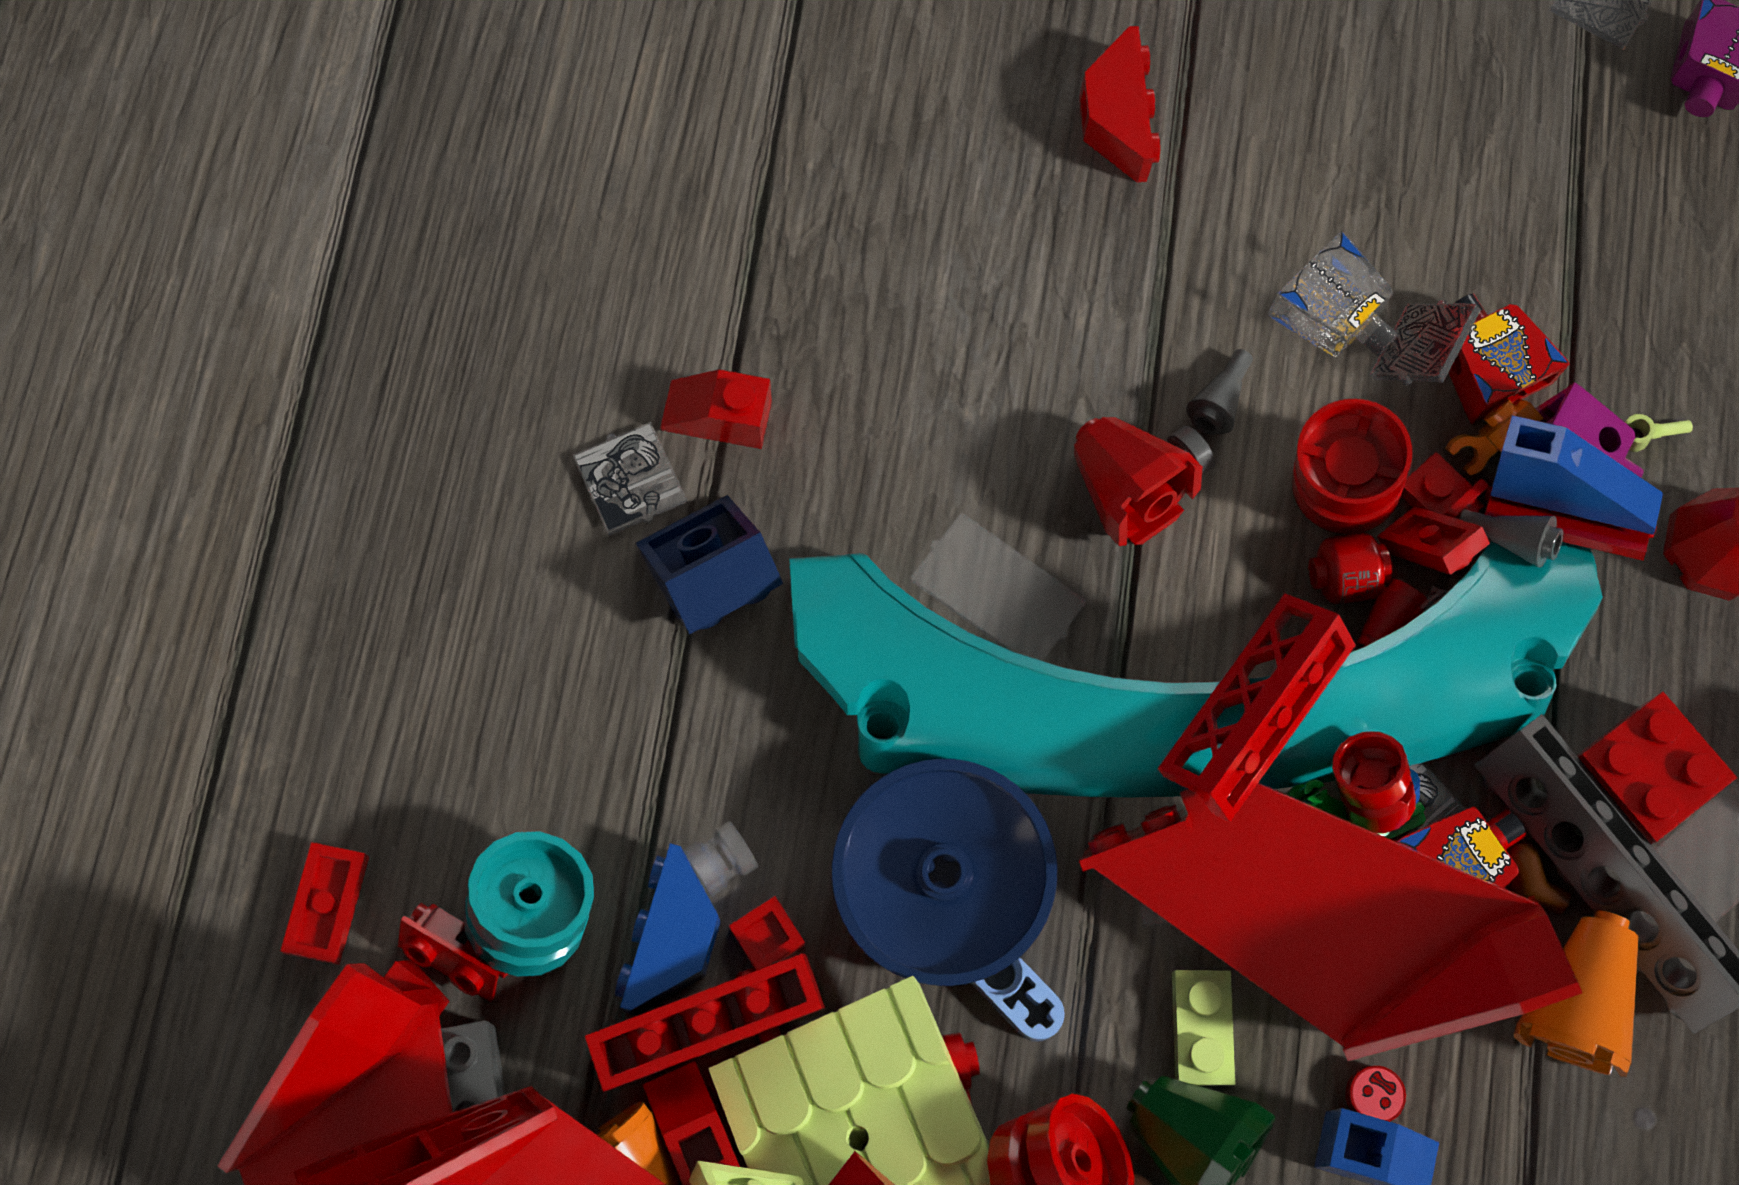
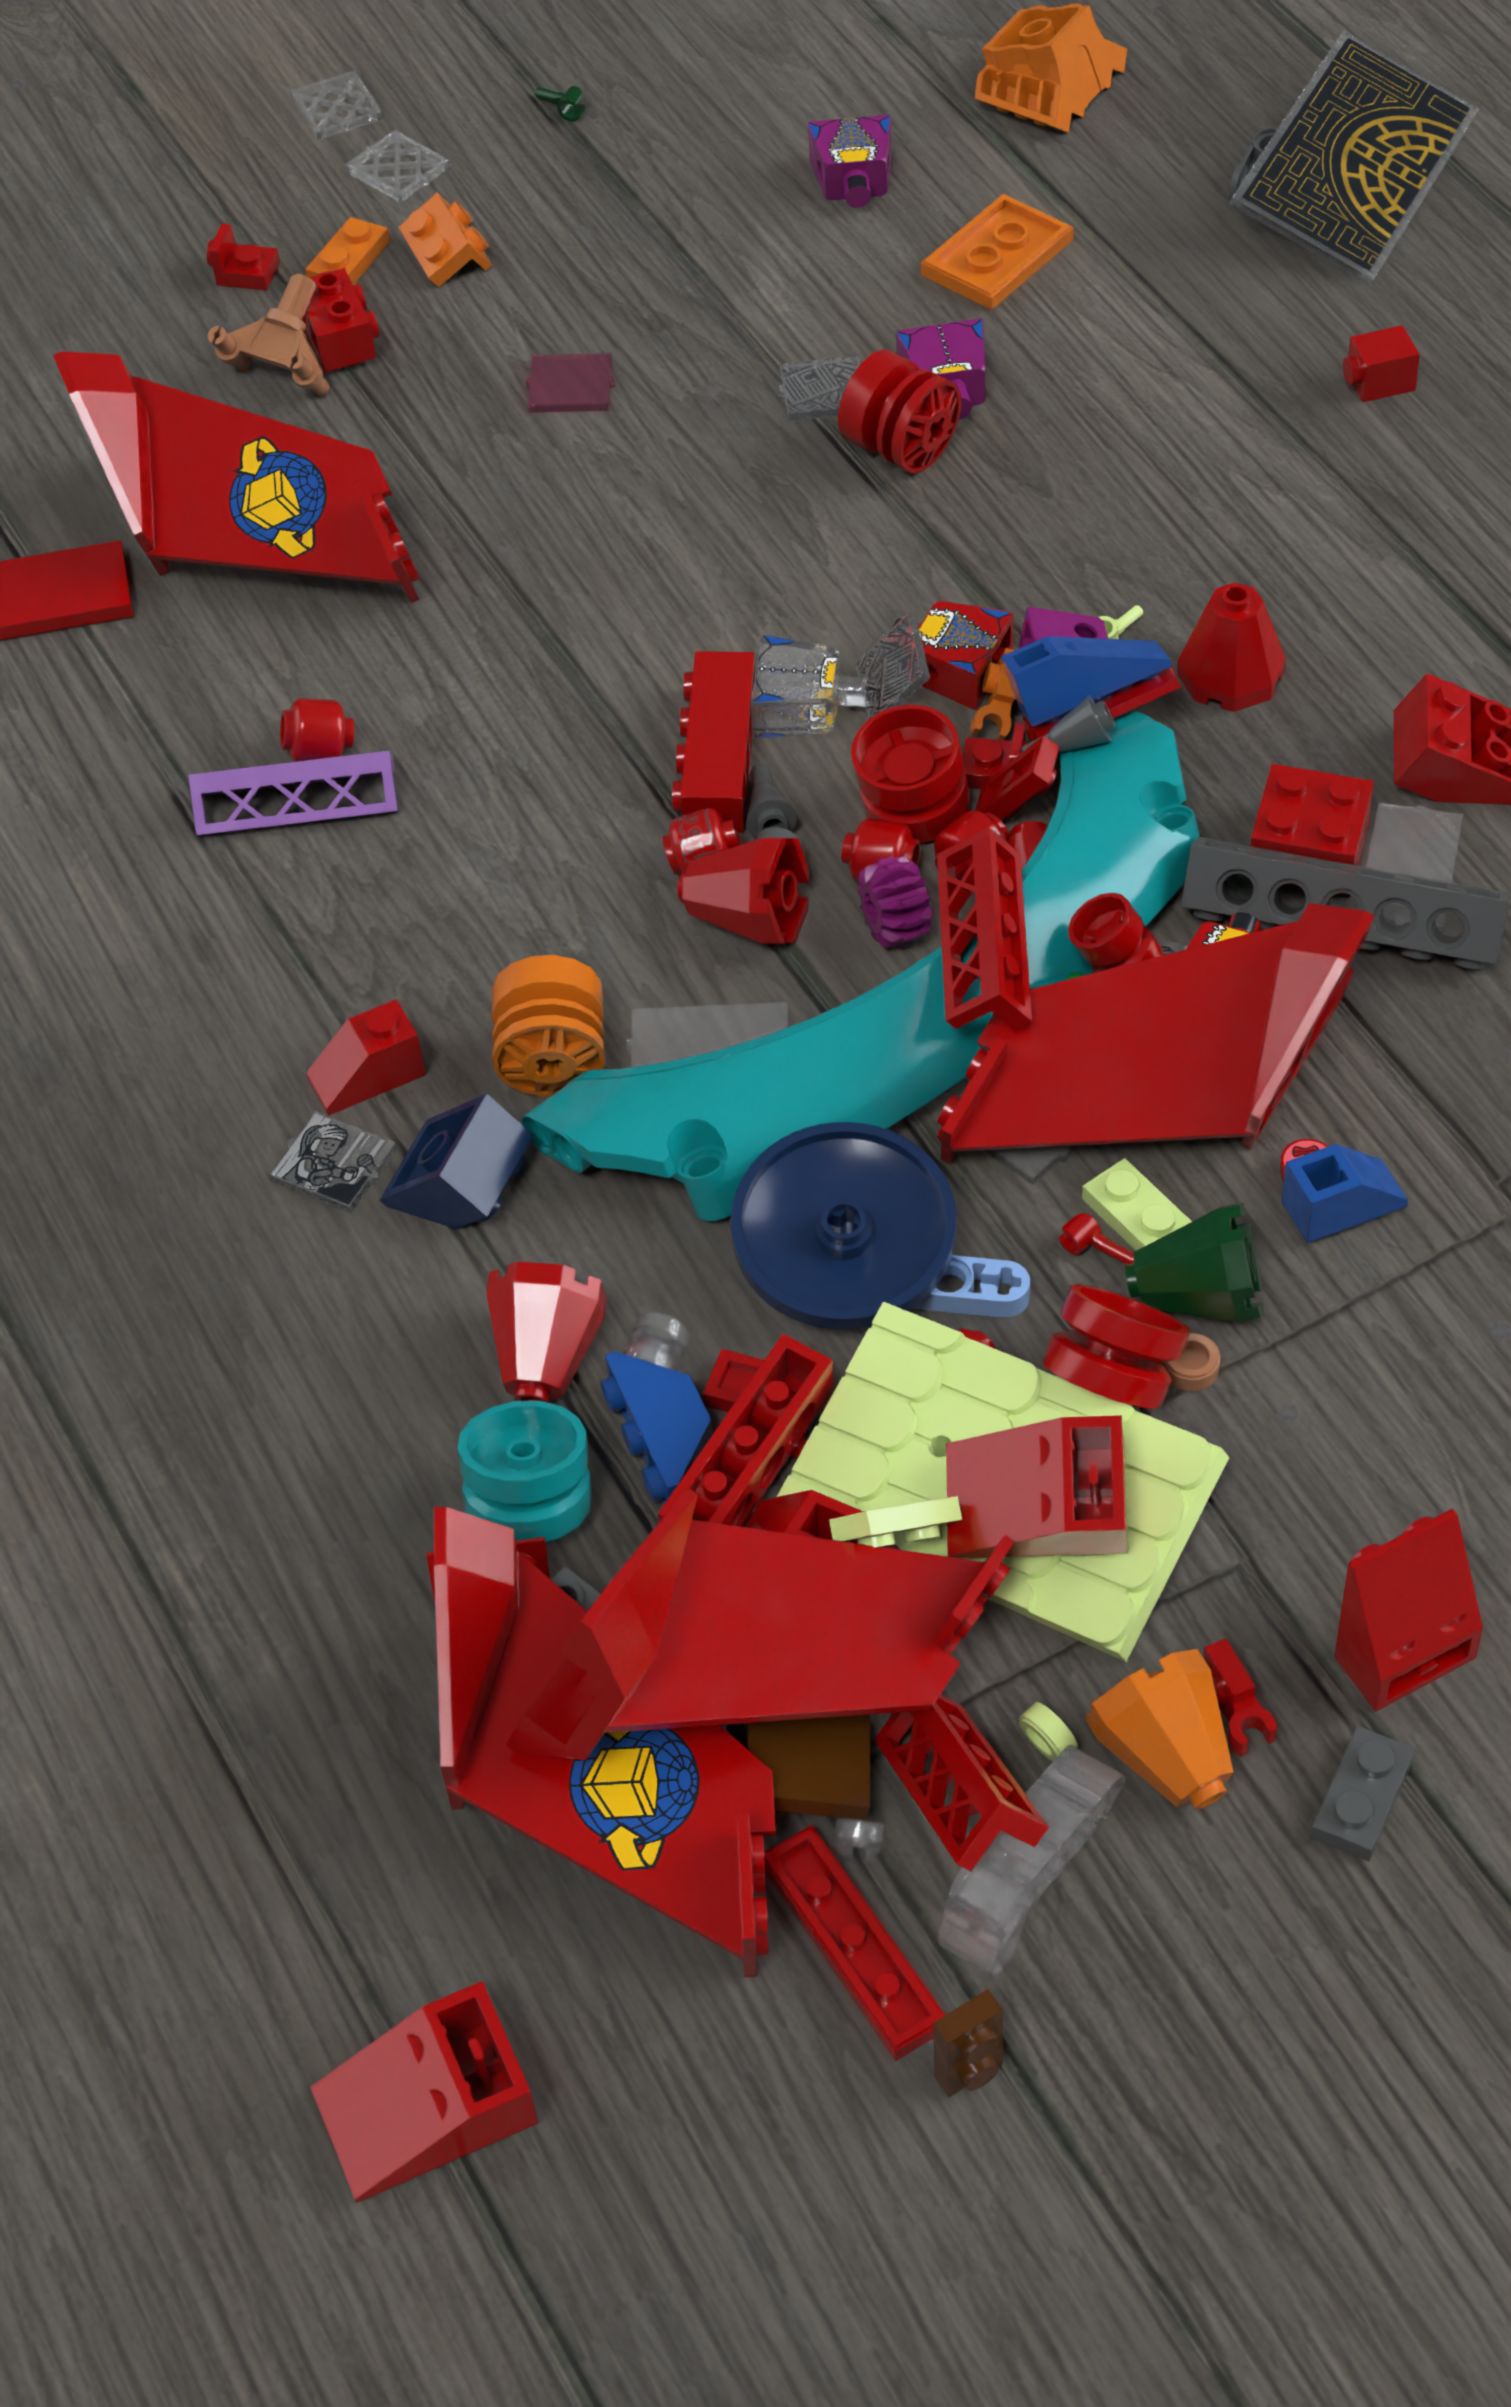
camera: 30 degrees left, 20 degrees down
red plate [280,842,369,965] -> none
red slope [1079,26,1160,183] -> none
orange cone [1514,910,1639,1077] -> none
none -> medium lavender fence [188,751,398,836]
none -> red head [280,698,354,762]
none -> red cone [486,1261,607,1403]
none -> orange wheel [491,955,605,1097]
none -> red head [662,808,742,875]
none -> red brick [672,651,757,833]
none -> red wheel [838,349,961,474]
none -> red head [841,818,921,884]
none -> magenta gear [857,856,933,948]
none -> red hand [1059,1213,1134,1264]

